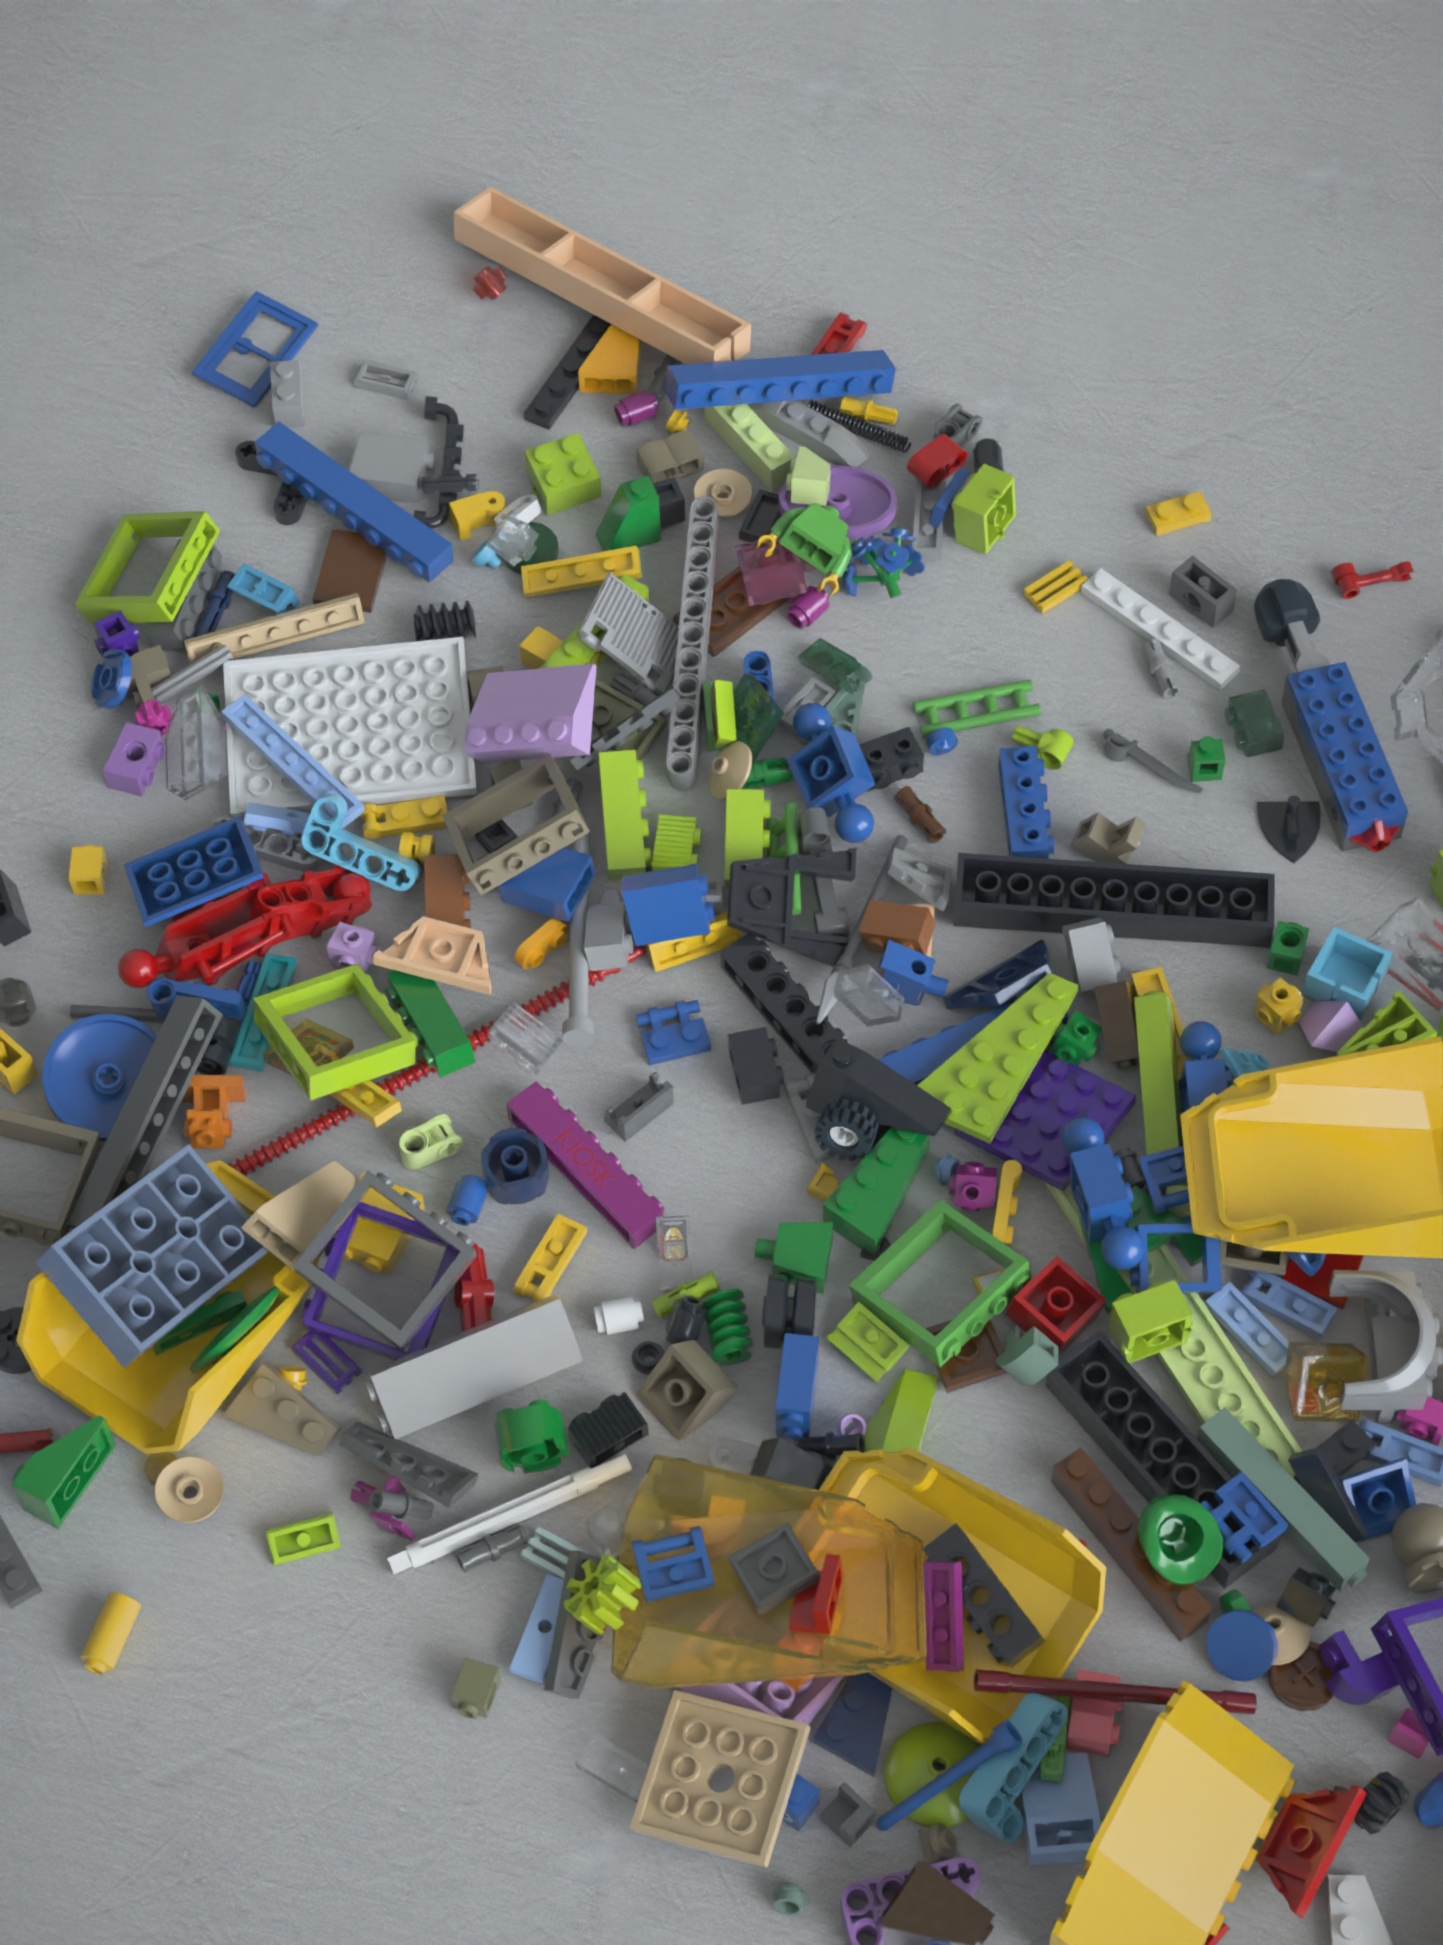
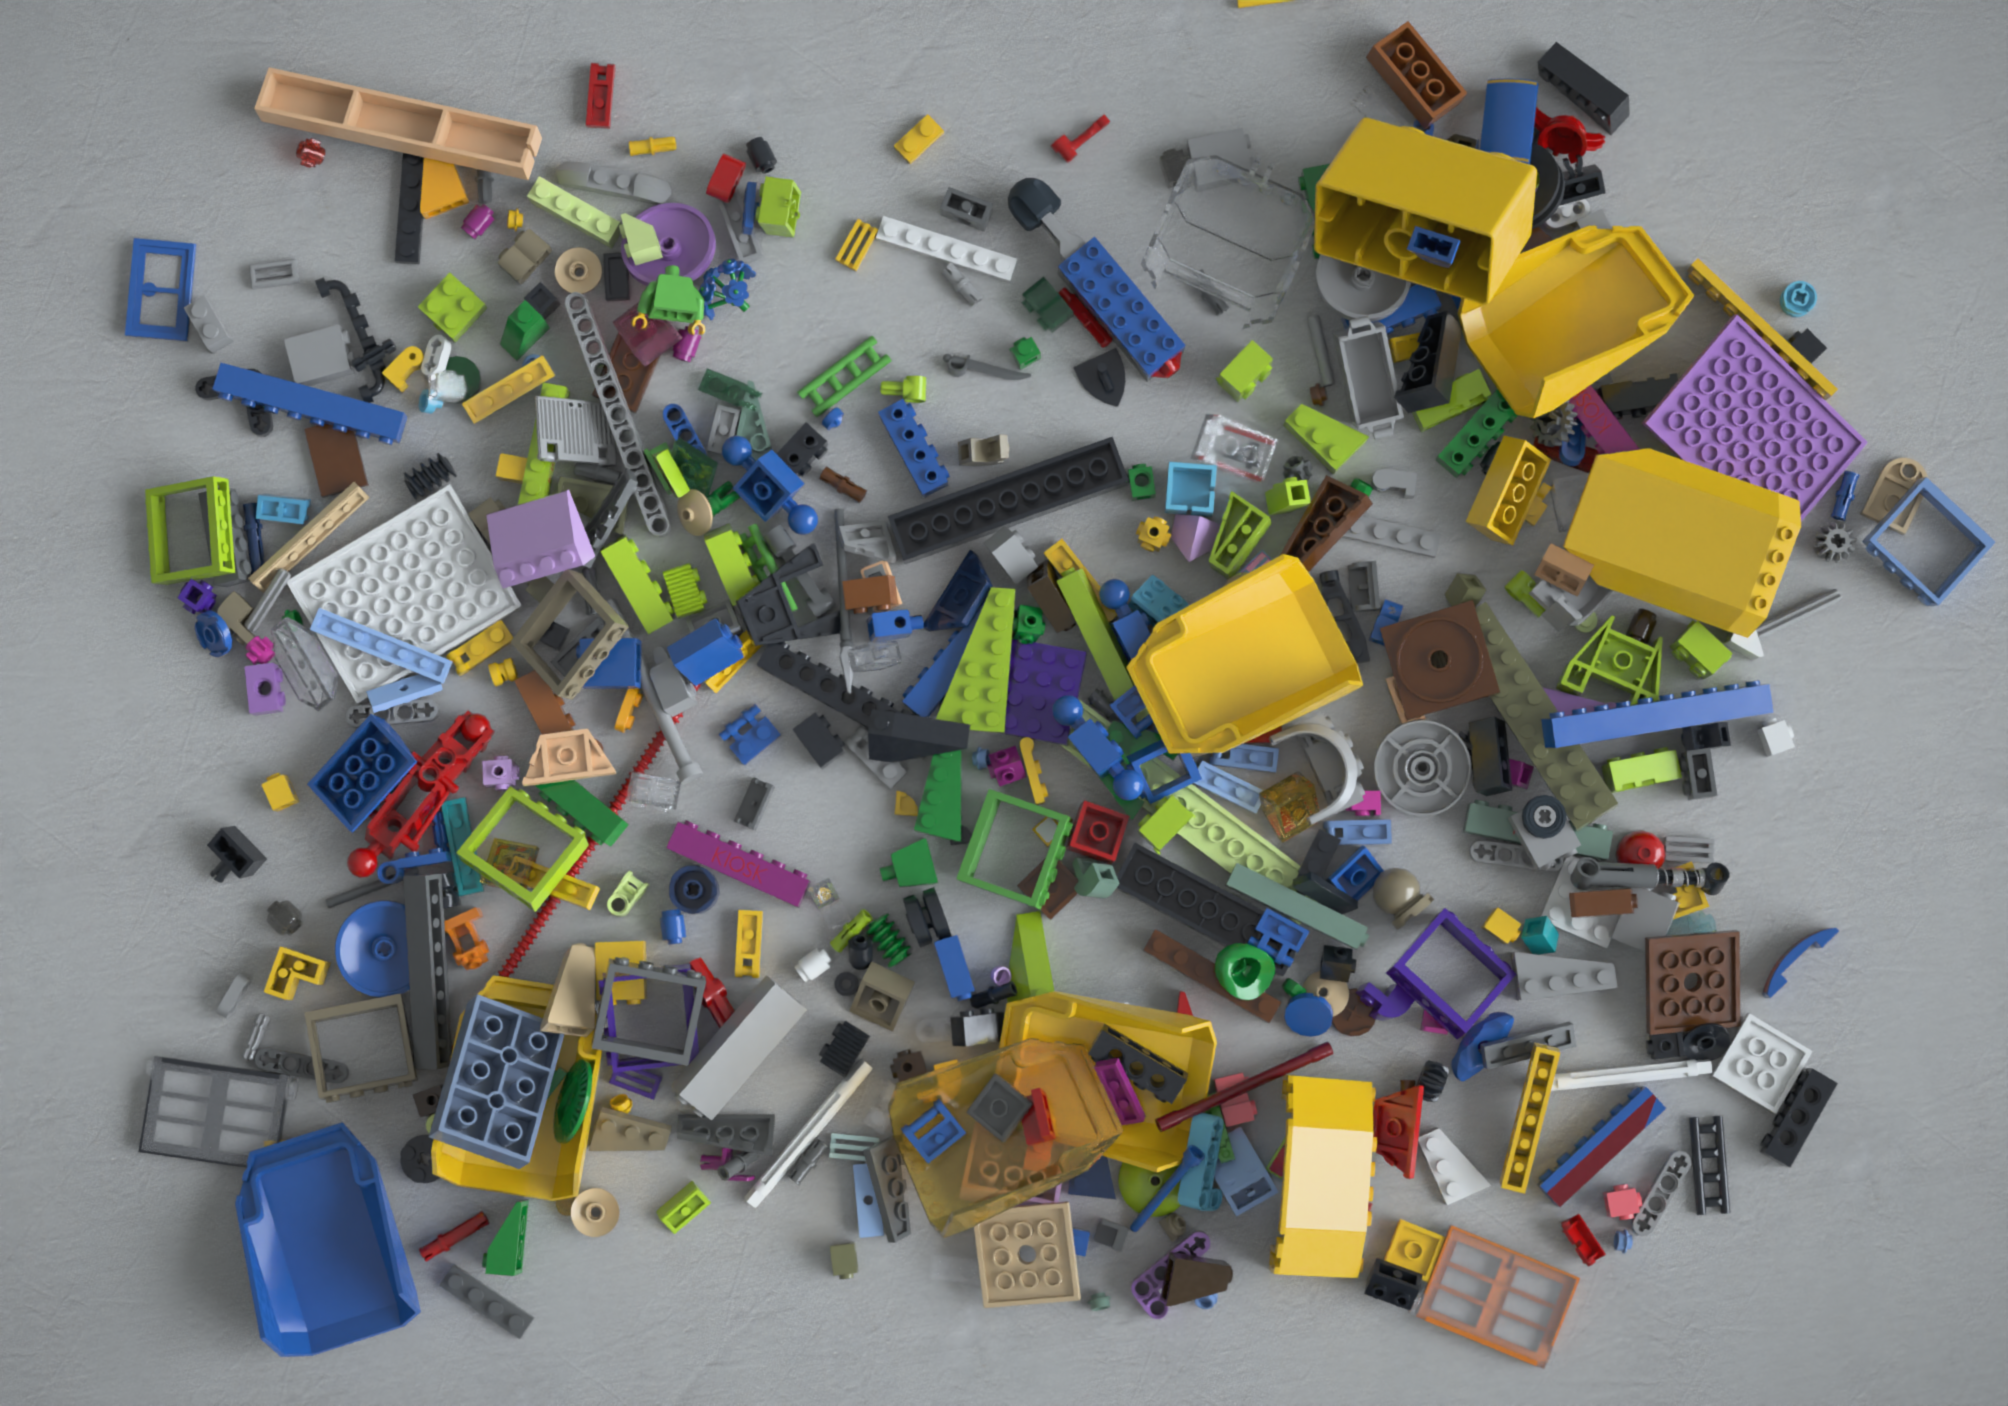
camera: 20 degrees left, 25 degrees up
yellow brick [80,1592,141,1675] -> none
medium azure beam [301,793,422,891] -> none
green brick [495,1399,569,1473] -> none
lime gear [564,1554,641,1635] -> none
blue brick [664,350,896,410] -> none
black piece [807,399,912,453] -> none
black bush [814,1099,878,1161] -> none
lime plate [826,1302,910,1383] -> none
dark grey piece [933,403,982,448] -> none
none -> red piece [1058,287,1112,348]

